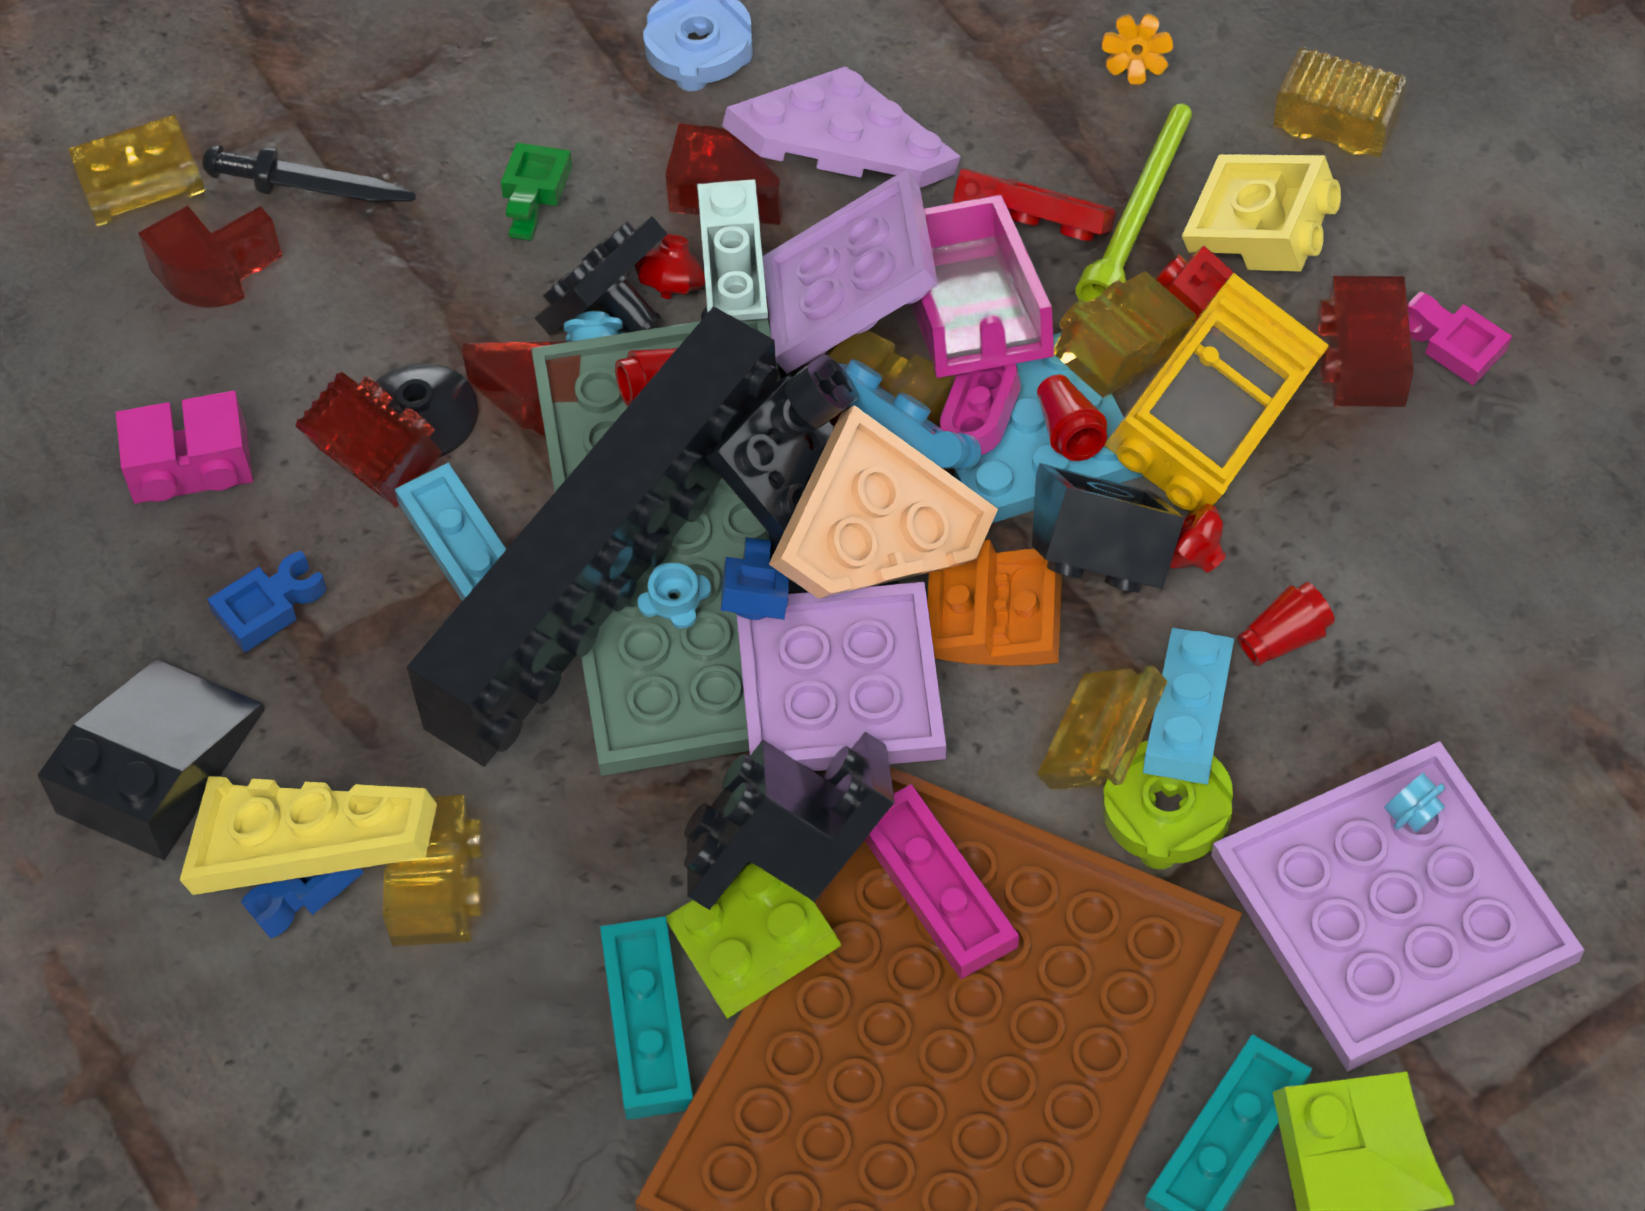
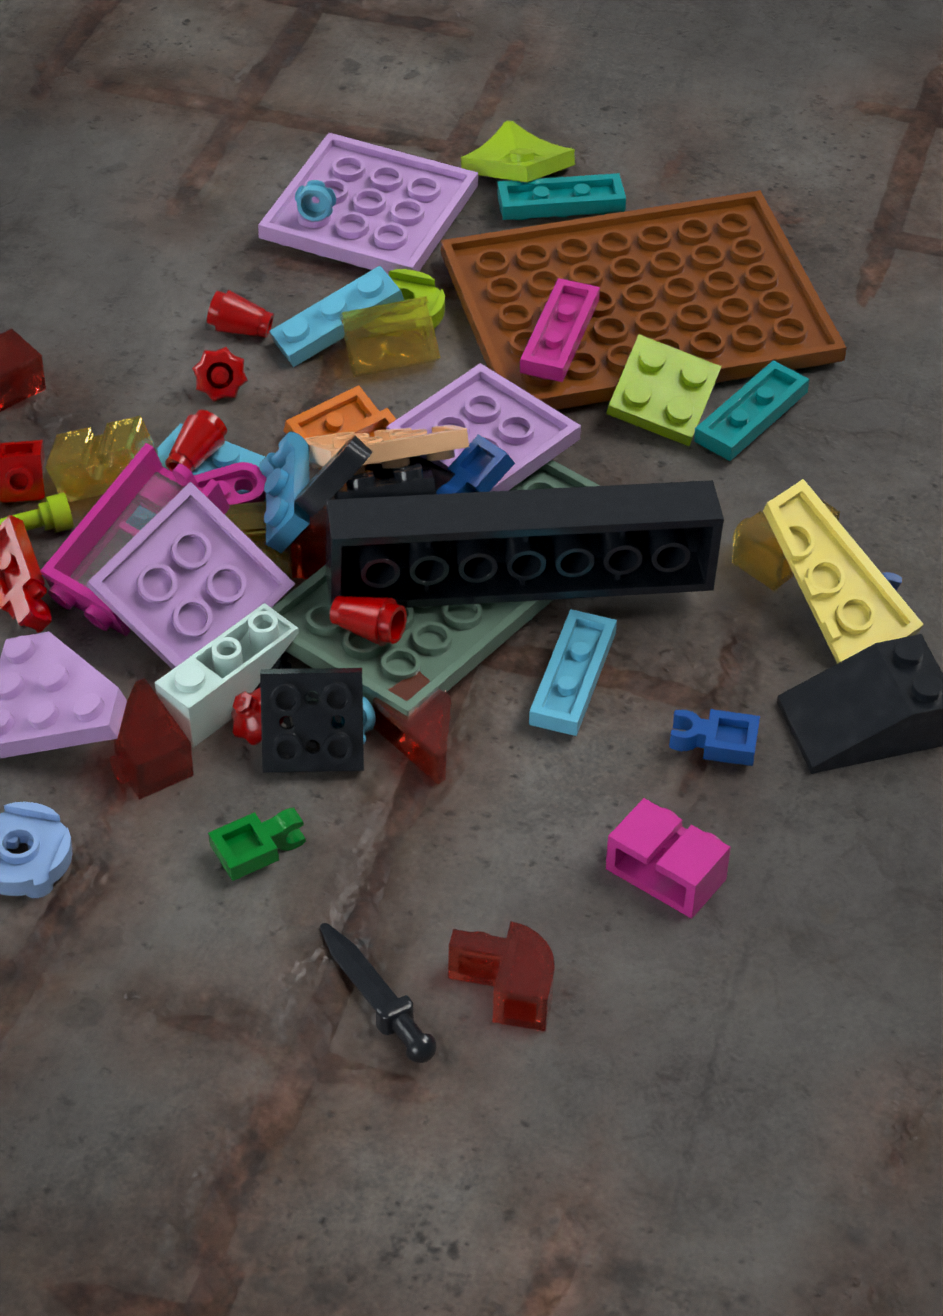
camera: 135 degrees left, 10 degrees down
clear yellow plate [68,114,205,227] -> none
clear red brick [295,372,442,508] -> none
black dish [359,363,478,462] -> none
black bracket [684,732,895,910] -> none
black slope [1032,463,1185,593] -> none
yellow door [1104,273,1329,512] -> none

